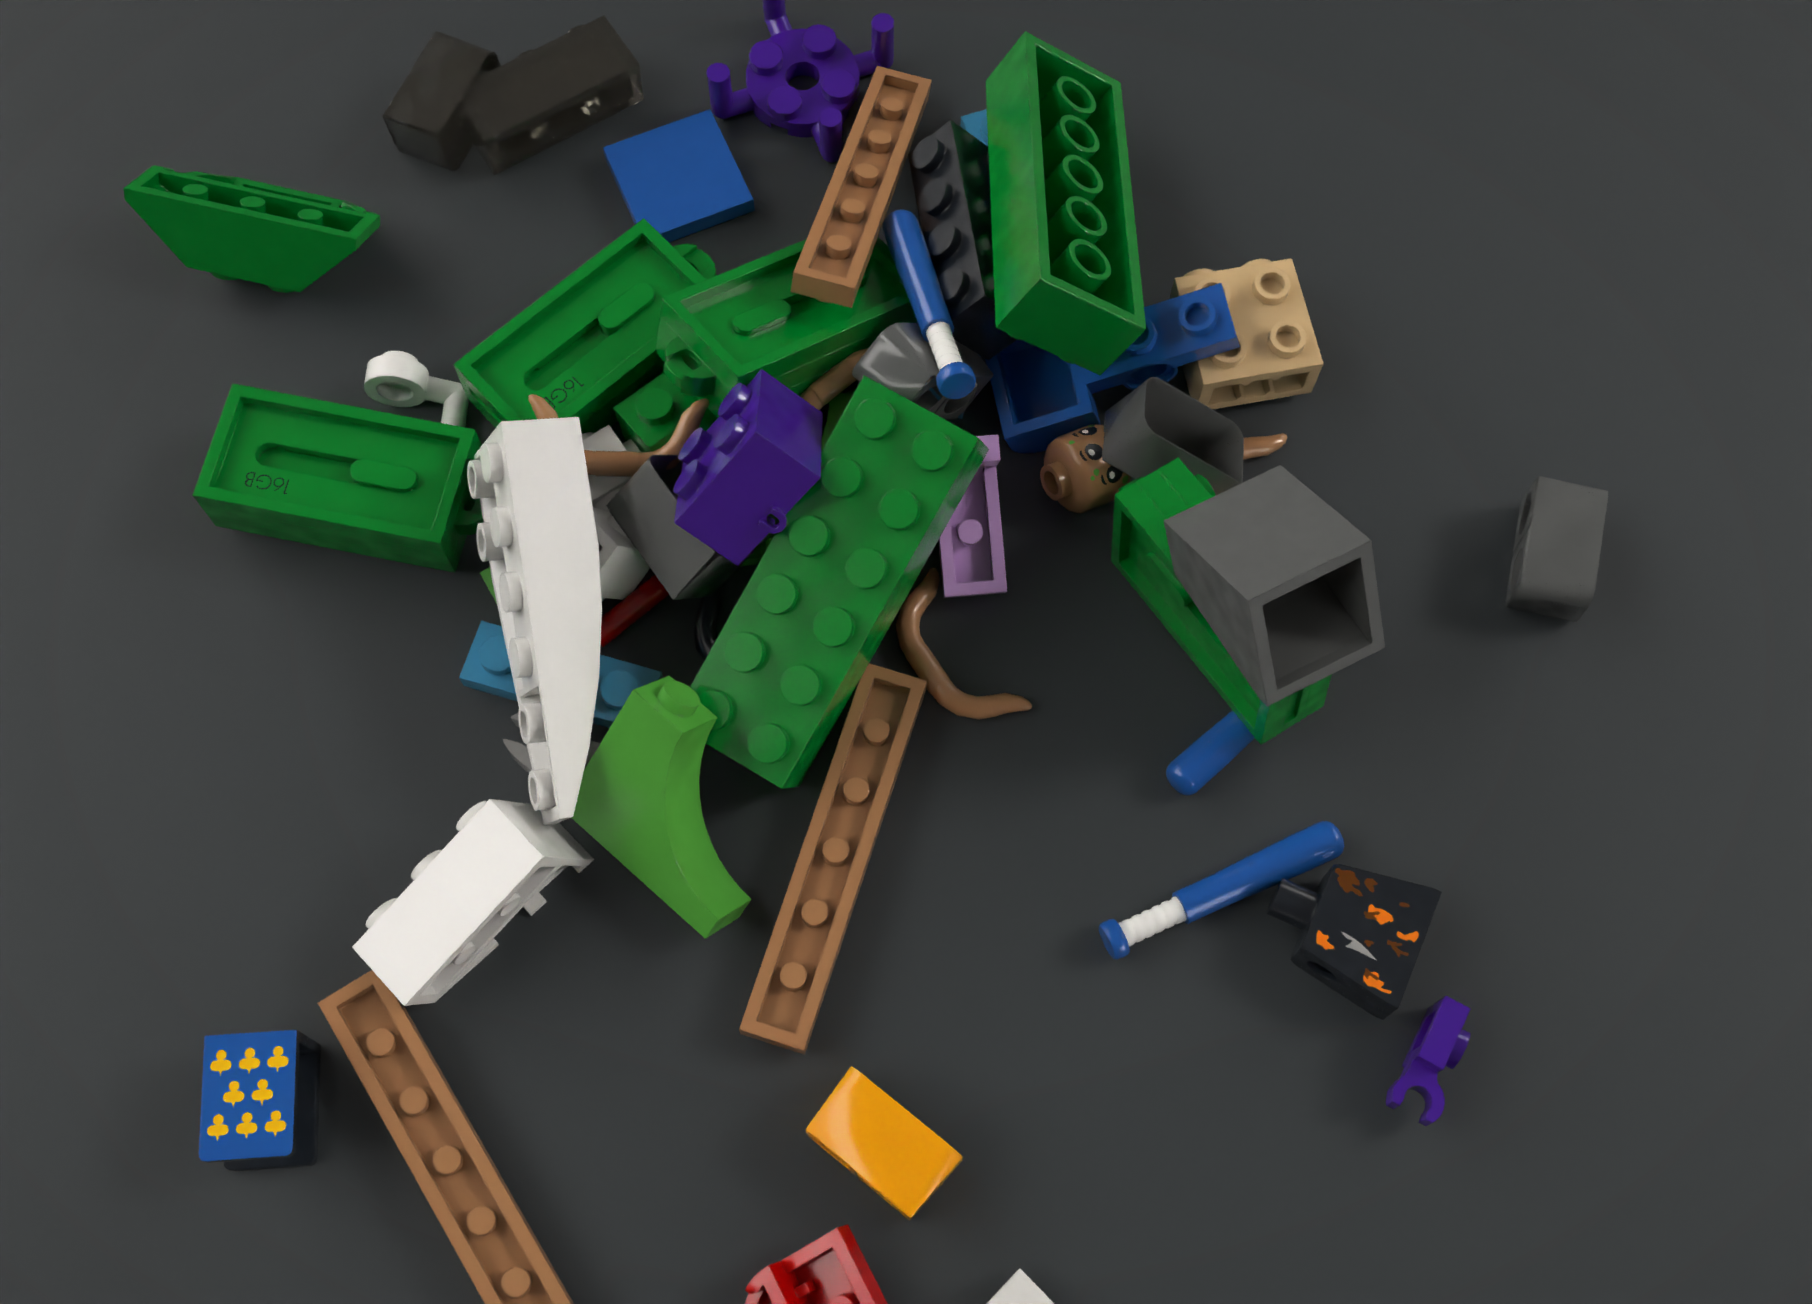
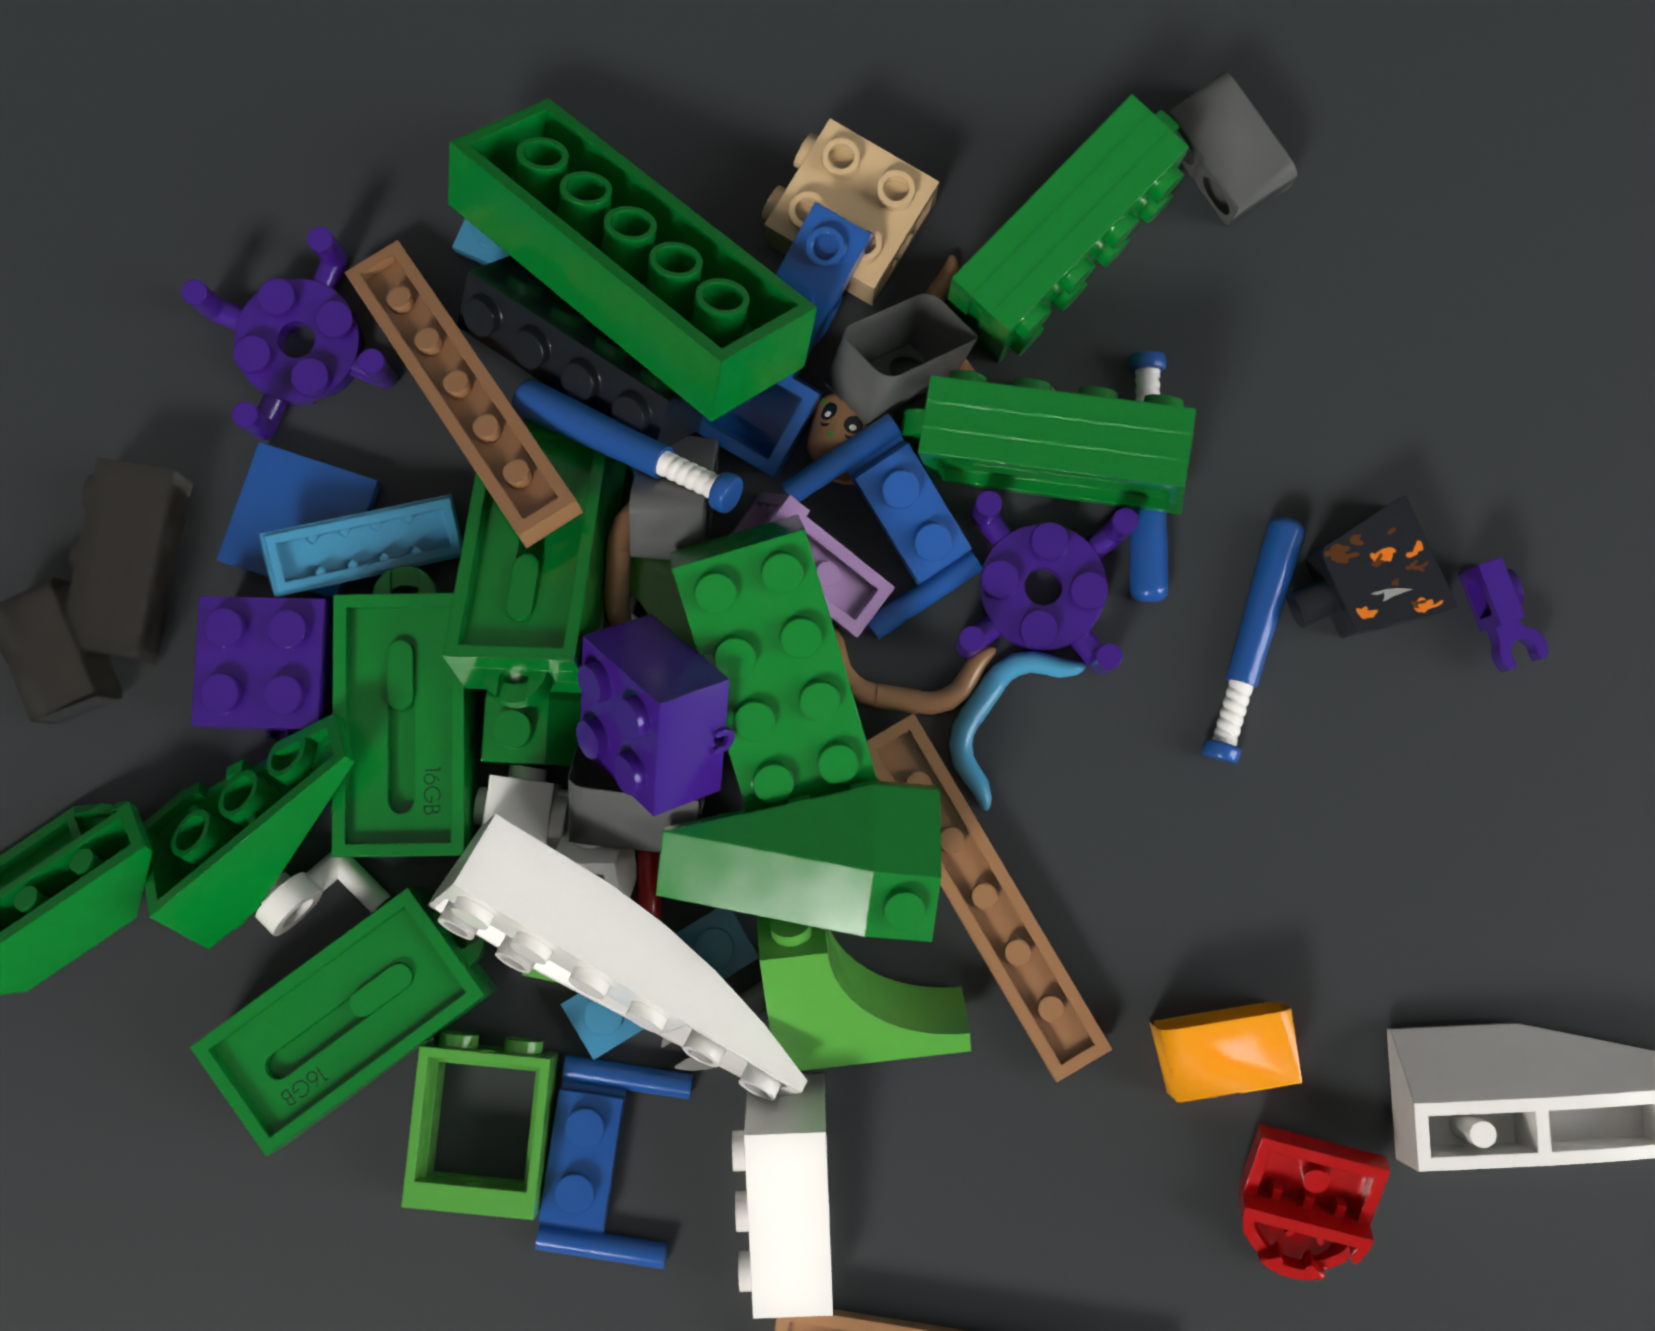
camera: 45 degrees left, 15 degrees up
medium nougat animal [528,394,709,477] -> none
dark grey slope [1164,465,1385,706] -> none
none -> green wedge [142,713,355,949]
none -> dark purple brick [191,596,333,739]
none -> dark azure plate [258,494,463,597]
none -> bright green window [401,1030,559,1220]
none -> blue plate [535,1055,694,1270]
none -> green wedge [656,780,941,942]
none -> blue plate [780,413,982,640]
none -> green piece [946,94,1189,363]
none -> dark azure animal [949,650,1086,811]
none -> dark purple plate [955,491,1139,675]

